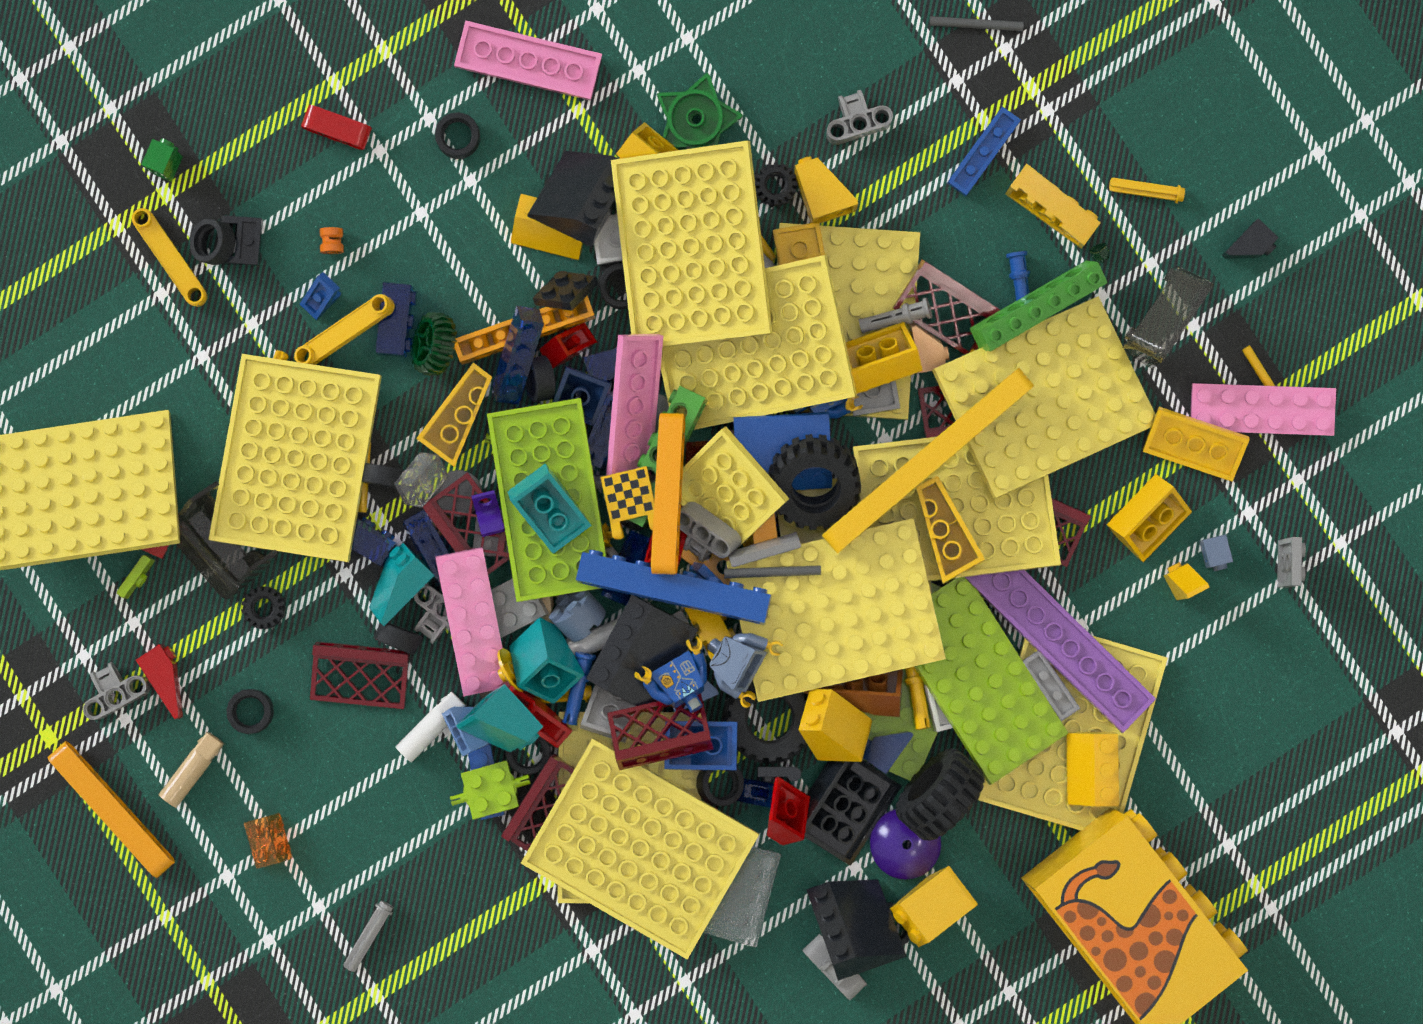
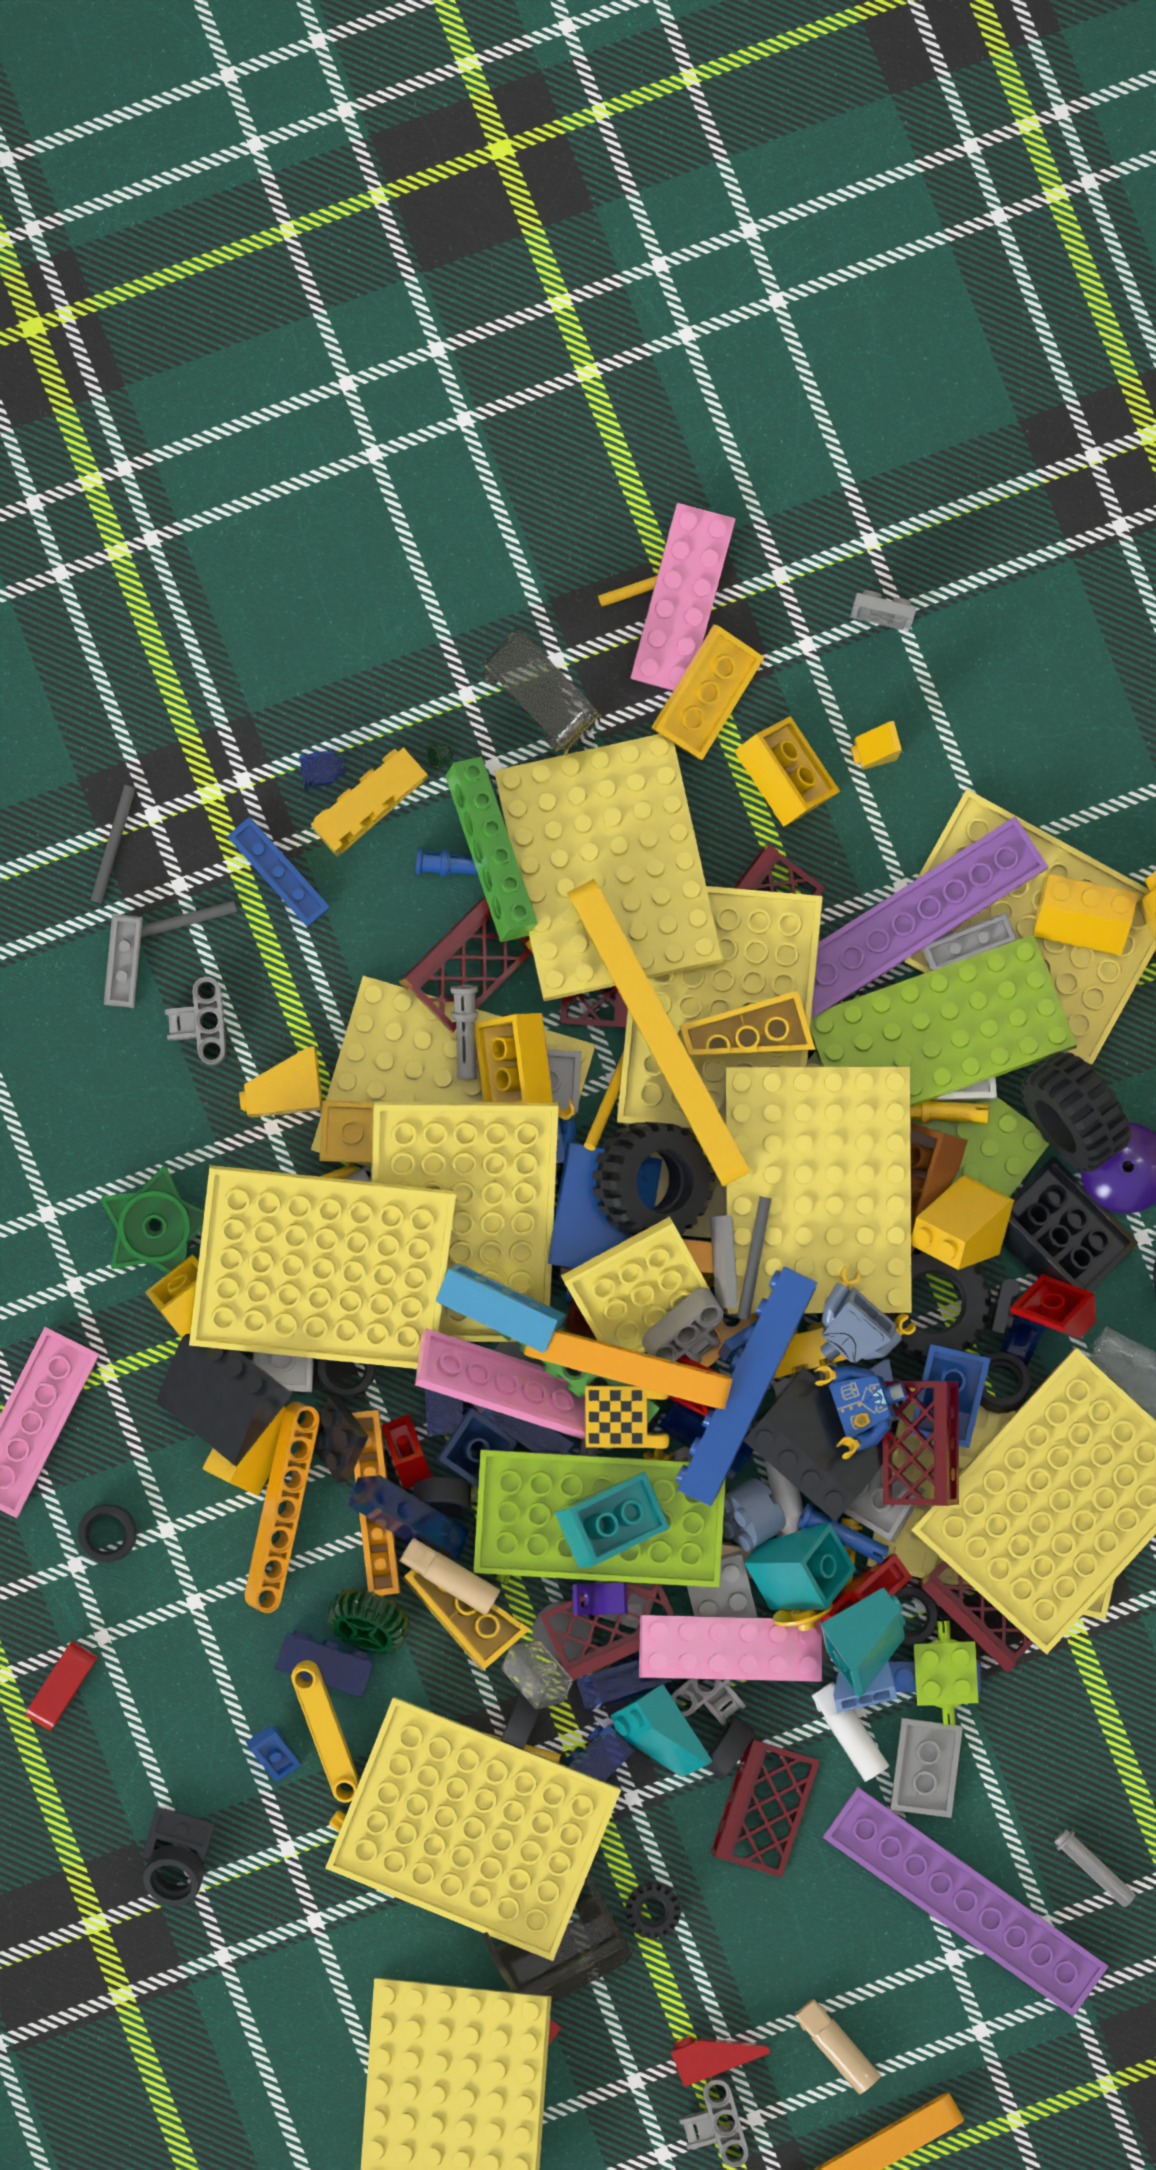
camera: 75 degrees left, 0 degrees up
lime plate [116,555,155,599] -> none
yellow piece [132,208,207,307] -> none
green brick [141,138,183,182] -> none
black tyre [226,689,274,734] -> none
clear orange bracket [244,813,292,869] -> none
orange wheel [320,227,344,254] -> none
black tyre [755,163,797,208] -> none
dark blue slope [863,731,914,774] -> none
light nougat slope [909,322,949,373] -> none
yellow axle [1109,178,1185,204] -> none
sand blue brick [1199,534,1233,571] -> none
black slope [1222,218,1279,259] -> none
none -> light grey tile [104,914,143,1008]
none -> dark grey bar [141,900,237,938]
none -> light orange beam [245,1402,319,1613]
none -> clear blue window [299,749,346,792]
none -> tan piece [399,1538,500,1615]
none -> dark azure panel [436,1263,566,1352]
none -> yellow bar [584,1050,624,1151]
none -> medium lavender plate [822,1786,1109,2017]
none -> light grey plate [890,1718,963,1818]

